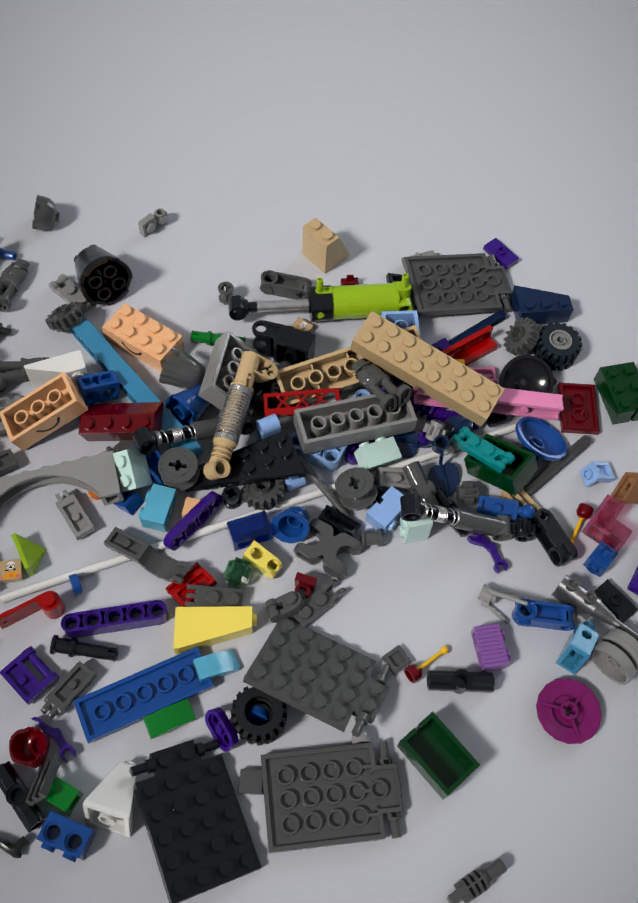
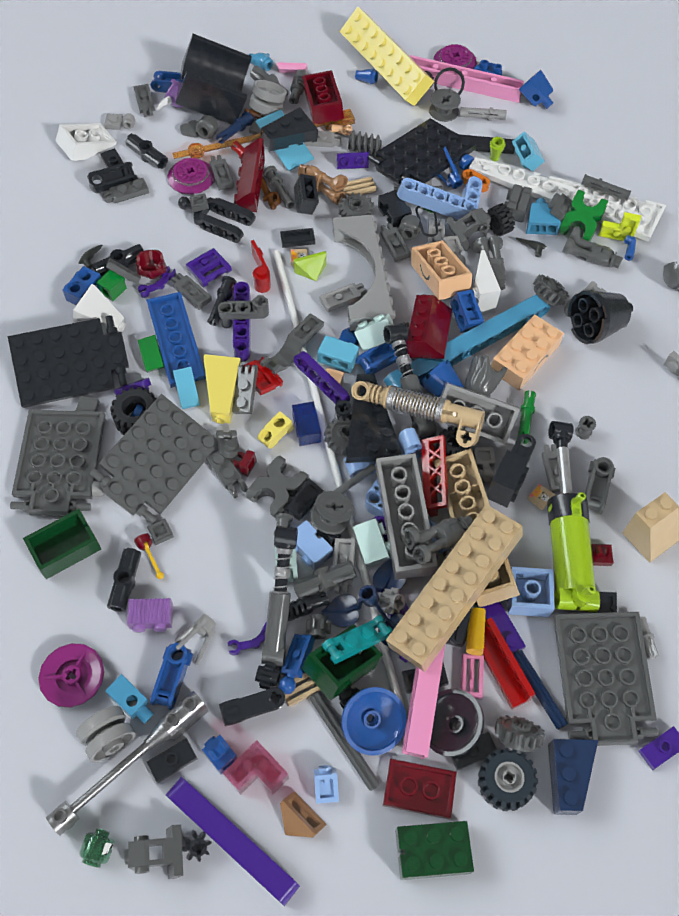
camera: 100 degrees right, 0 degrees up
blue tile [69,573,83,595] -> none
dark grey piece [158,447,200,491] -> none
clear green head [223,557,253,589] -> none
blue piece [270,506,310,544] -> none
dark red hinge [570,503,594,545] -> none
none -> dark grey beam [218,295,269,328]
none -> light grey hinge [542,444,560,493]

